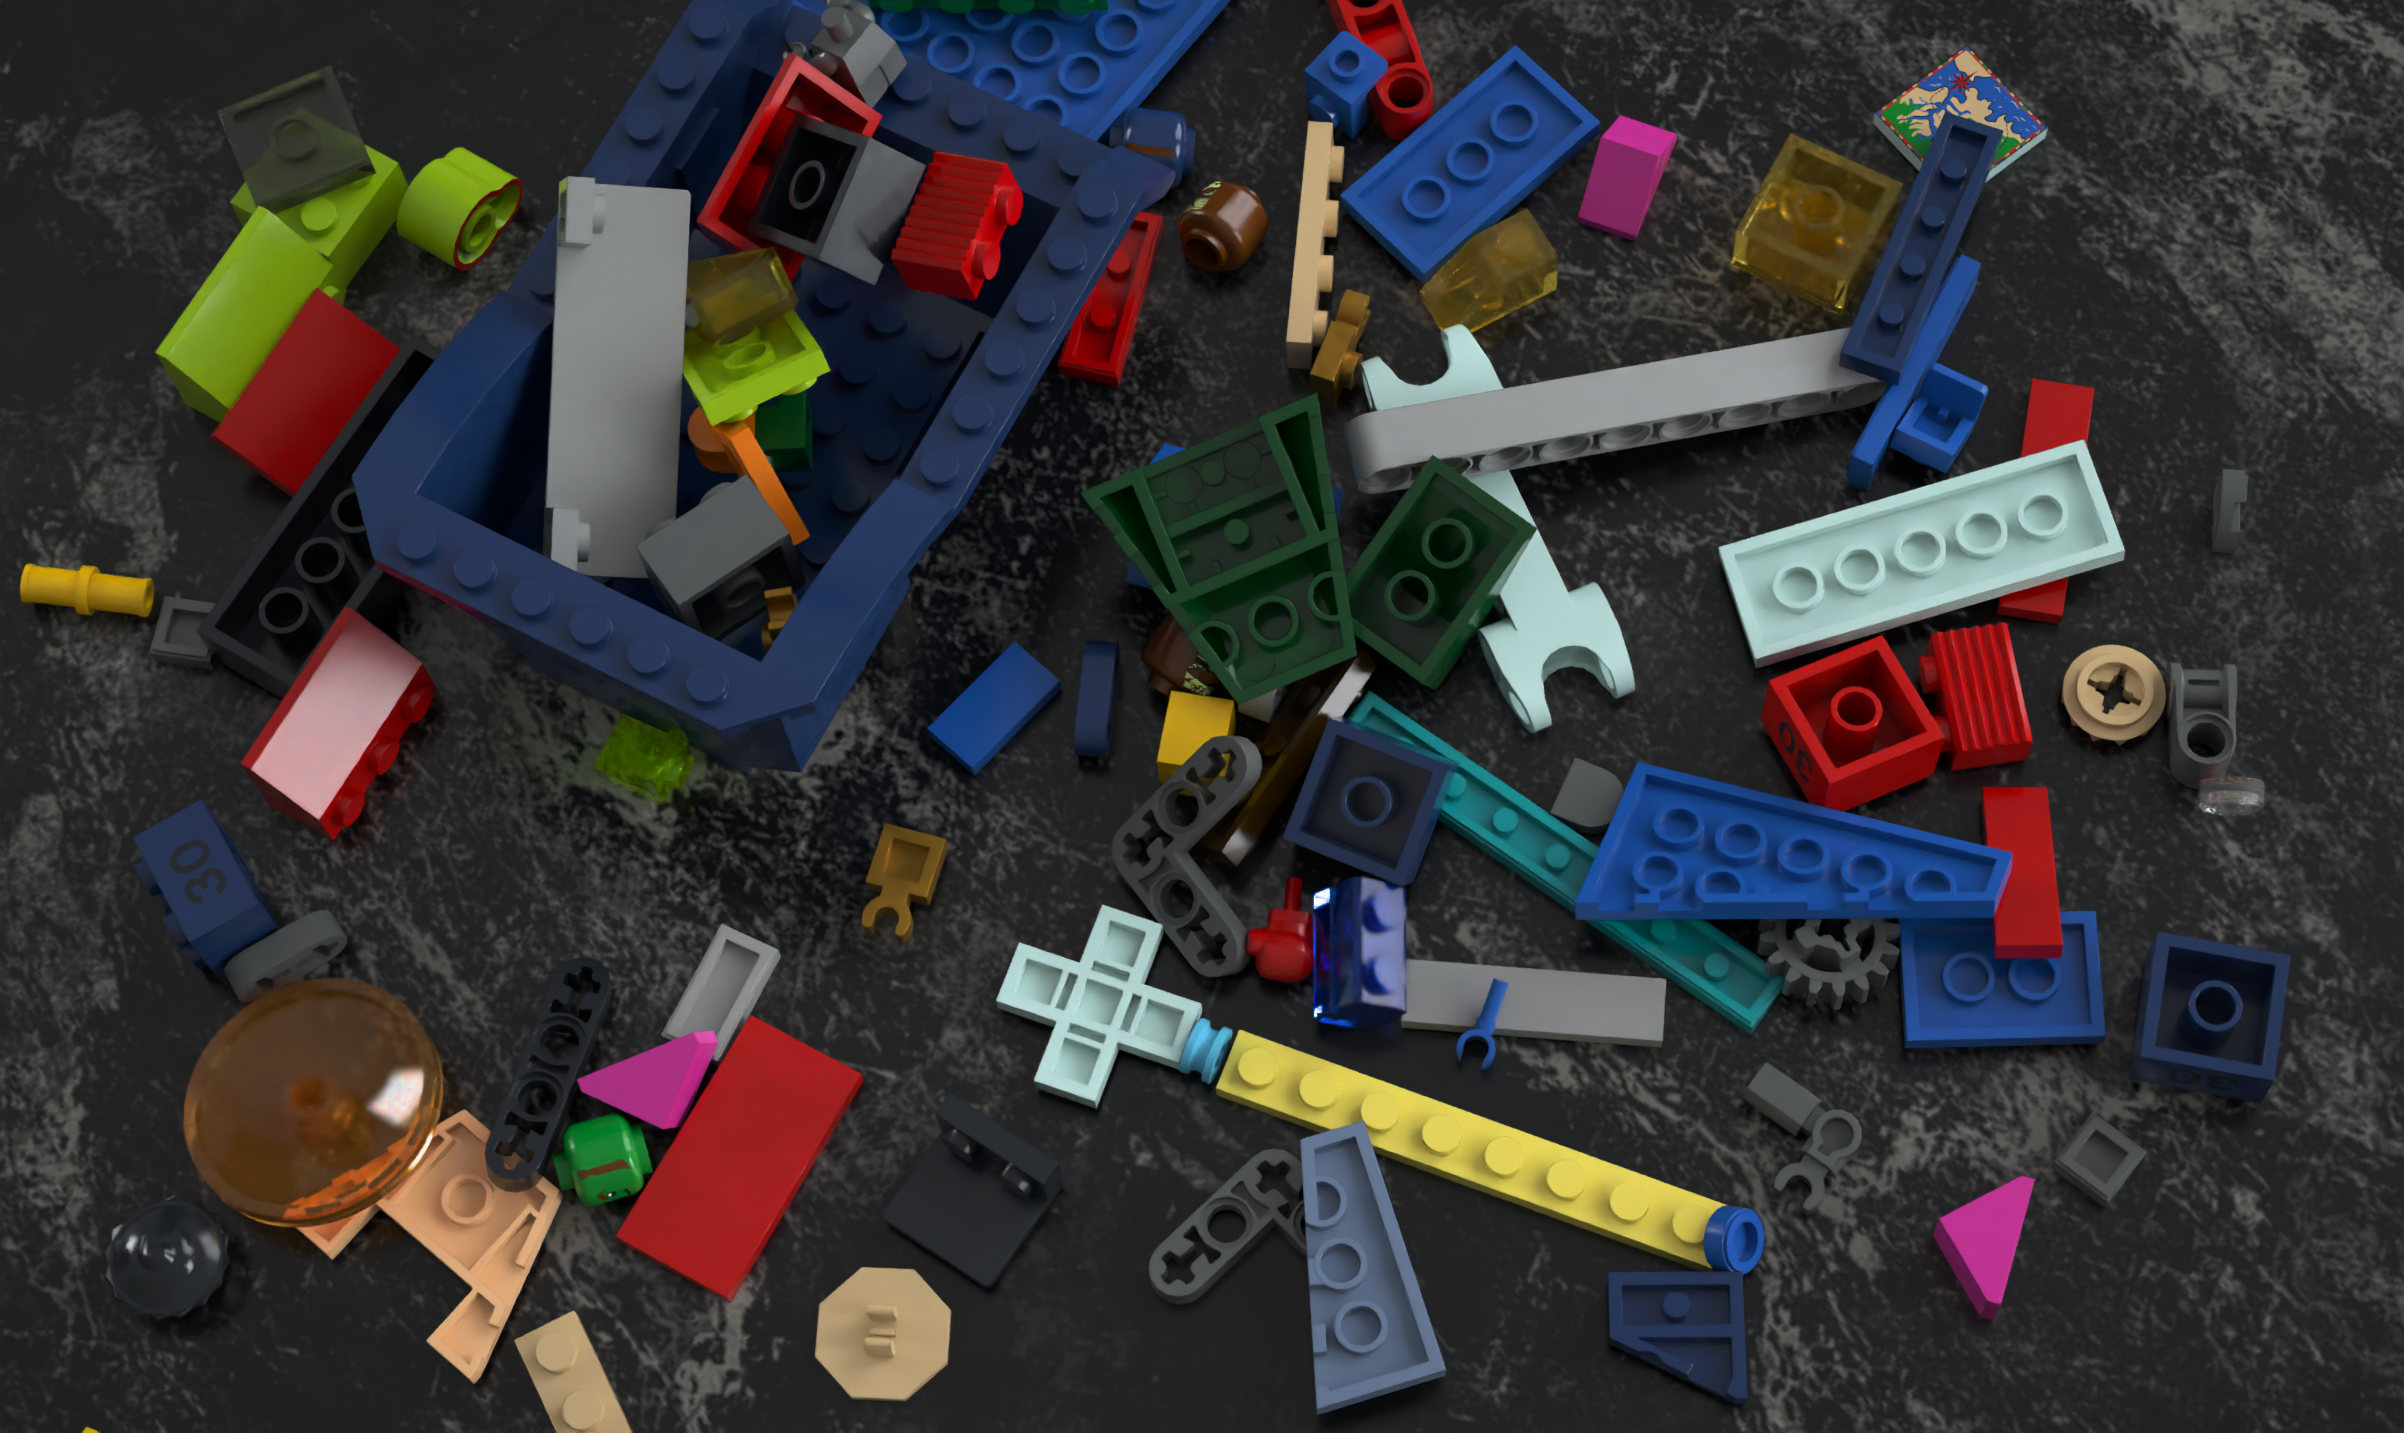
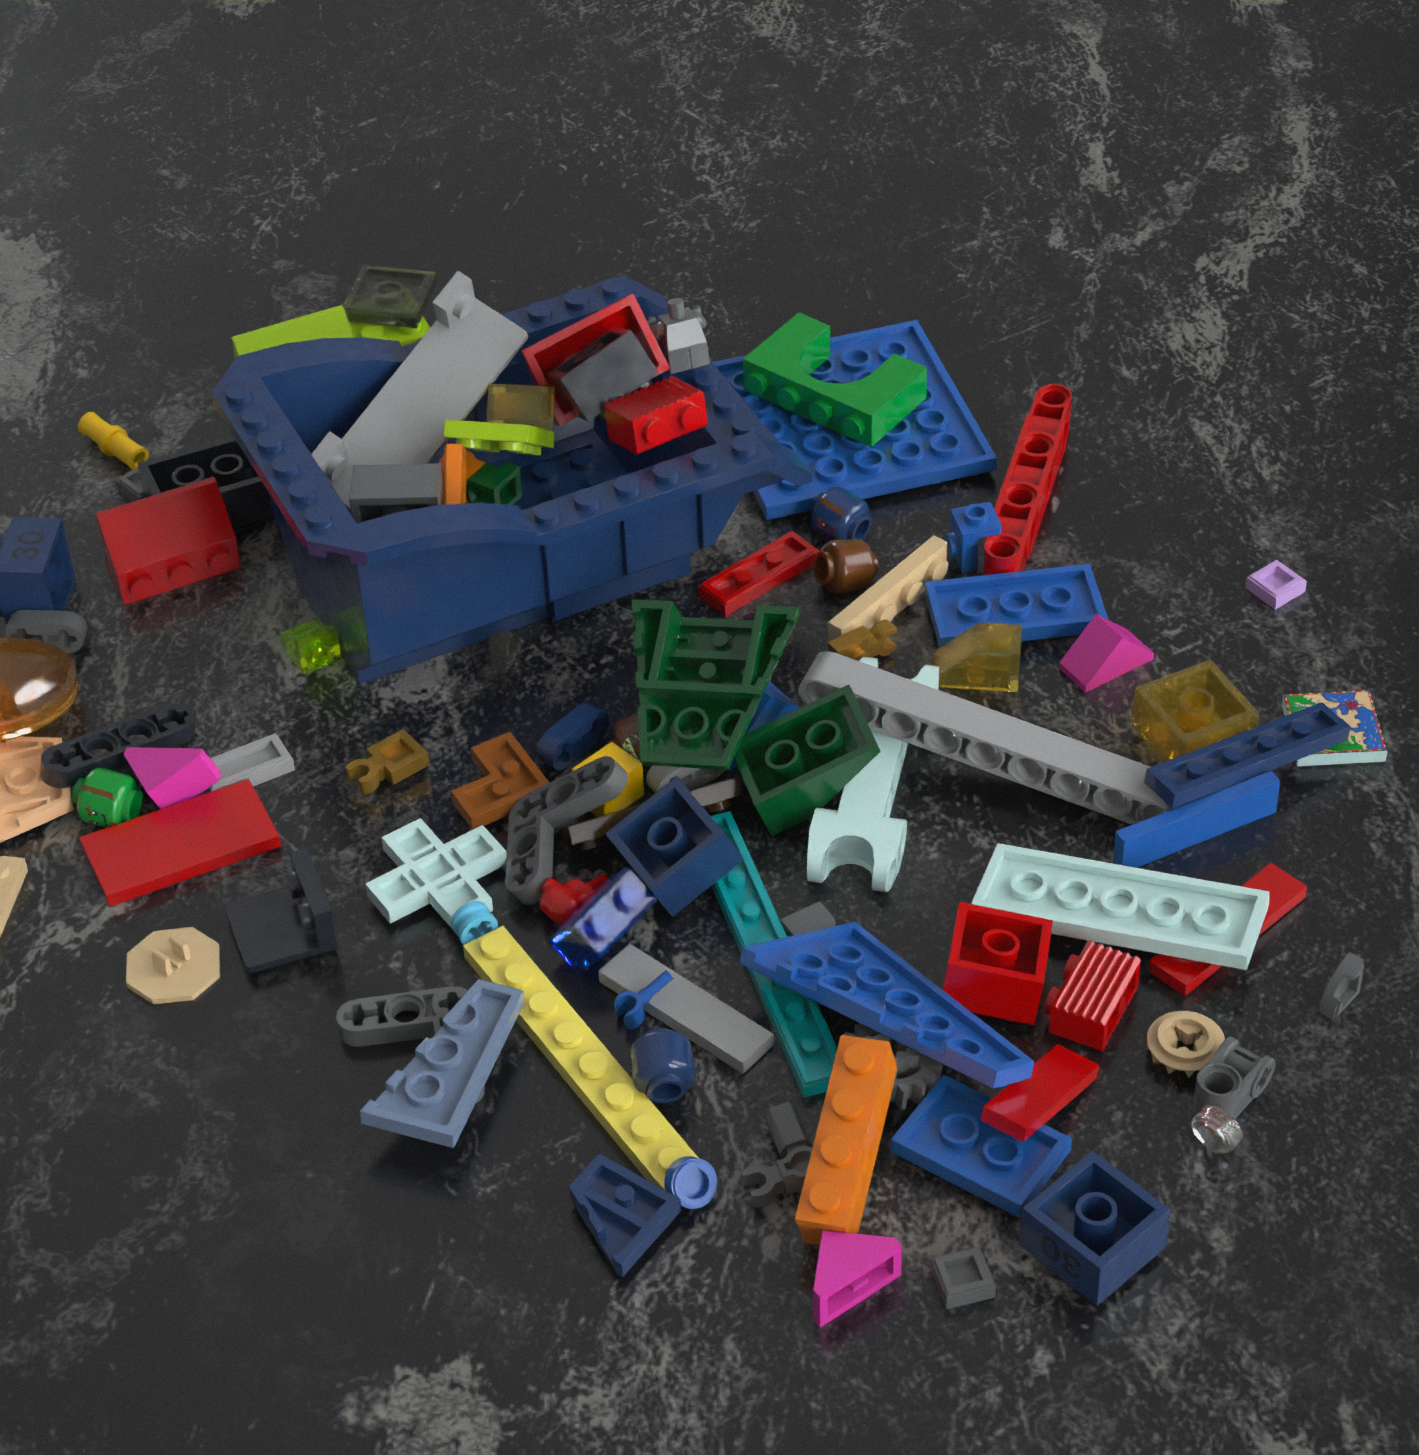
camera: 30 degrees right, 25 degrees down
blue tile [927,641,1062,776] -> none
blue bracket [1889,363,1988,473] -> none
none -> dark orange plate [451,732,549,830]
none -> dark blue head [629,1027,696,1103]
none -> orange brick [795,1035,898,1246]

